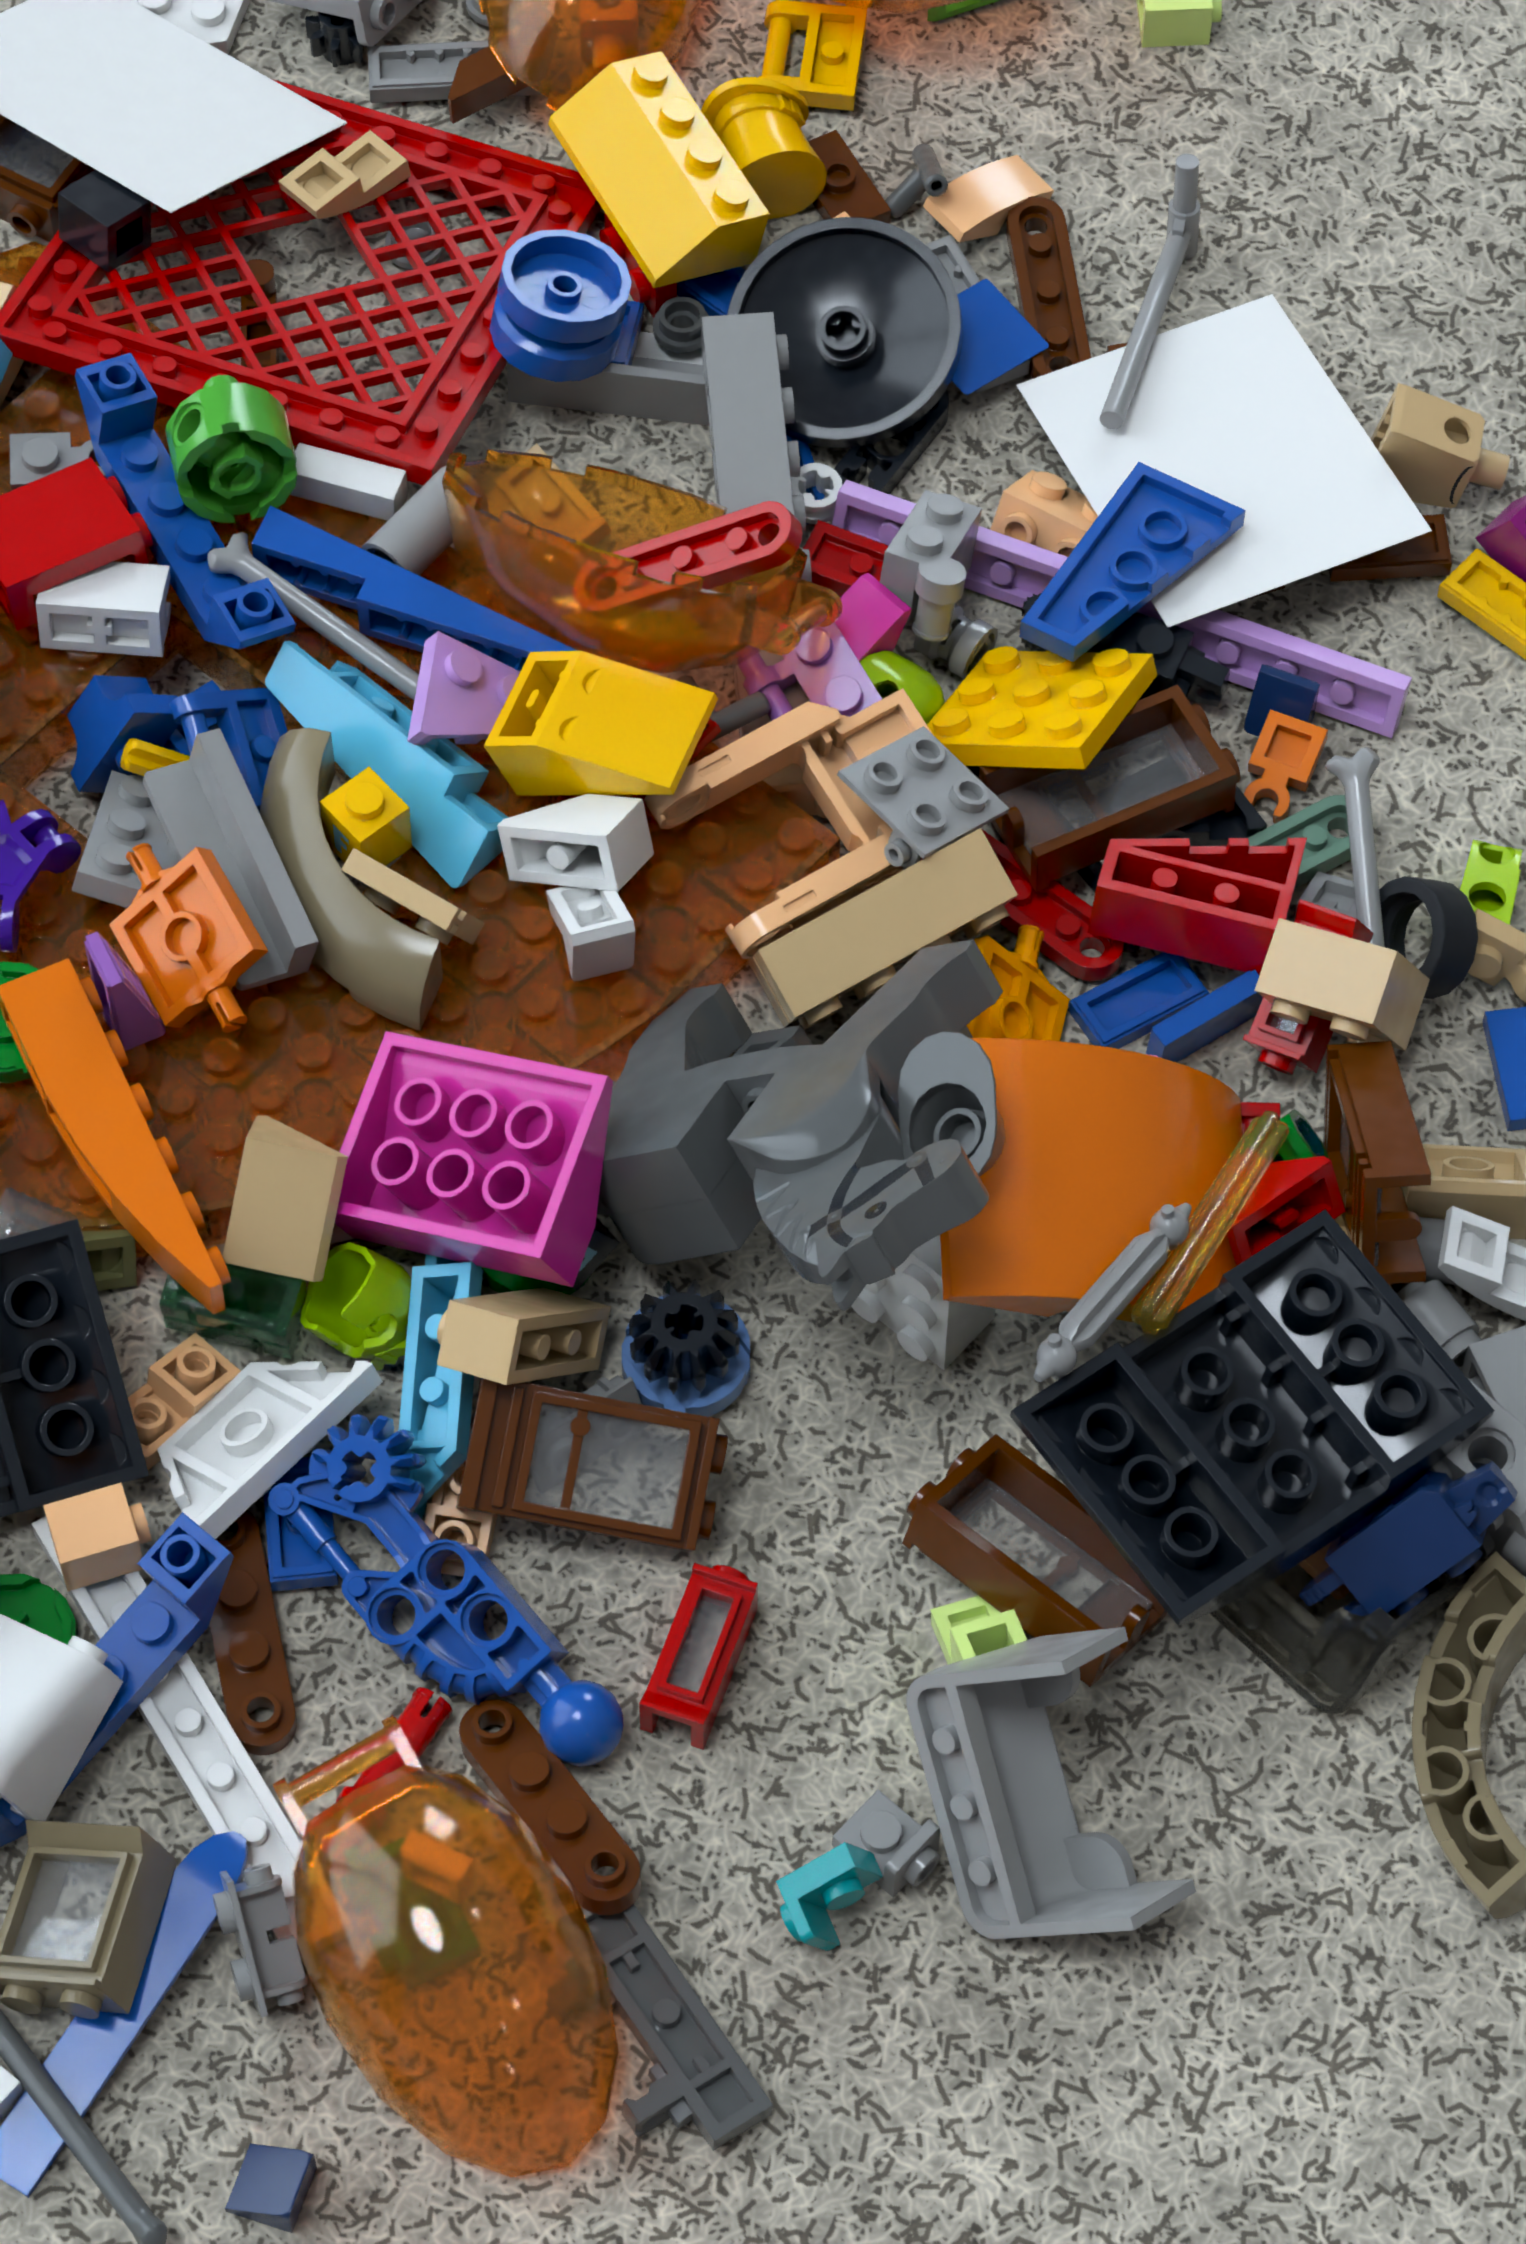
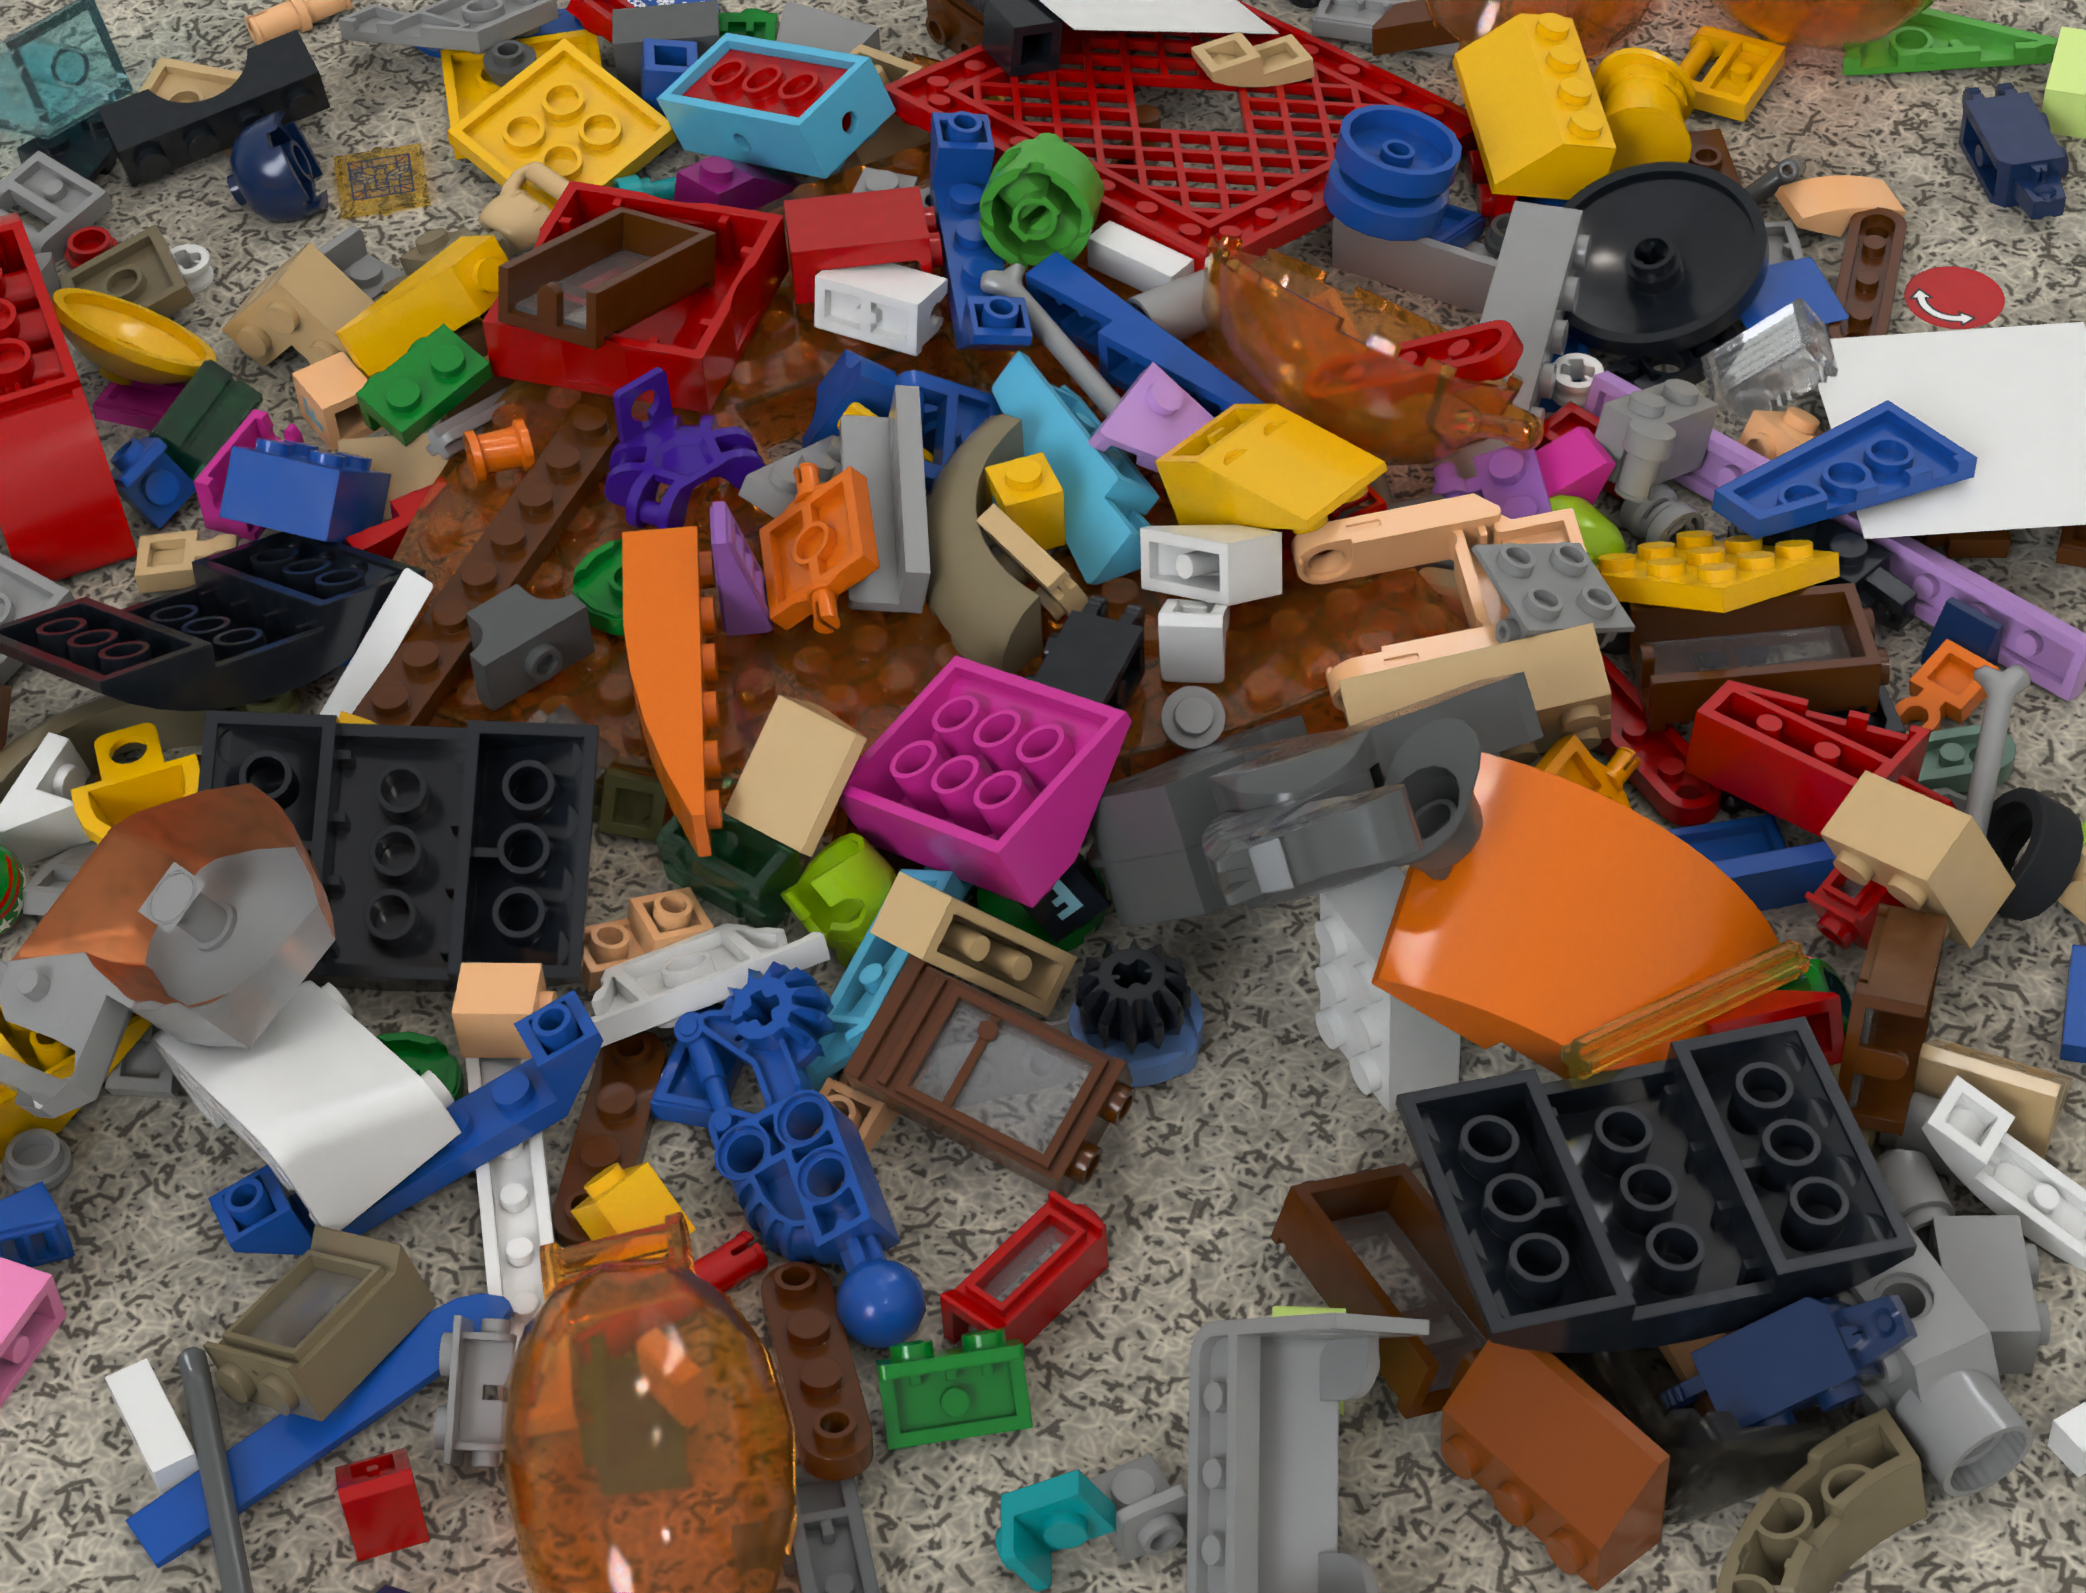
camera: 25 degrees right, 15 degrees down
light grey wheel [1033,1203,1192,1382] -> none
light grey bar [1099,154,1200,429] -> none
none -> red slope [335,1447,430,1562]
none -> yellow brick [571,1161,696,1278]
none -> green bracket [875,1328,1033,1450]
none -> black hinge [1026,595,1146,711]
none -> light grey plate [1160,686,1225,751]
none -> dark orange slope [1441,1339,1670,1591]
none -> clear brick [1700,298,1838,429]
none -> red sticker [1904,266,2005,330]
none -> dark blue hinge [1959,83,2069,220]

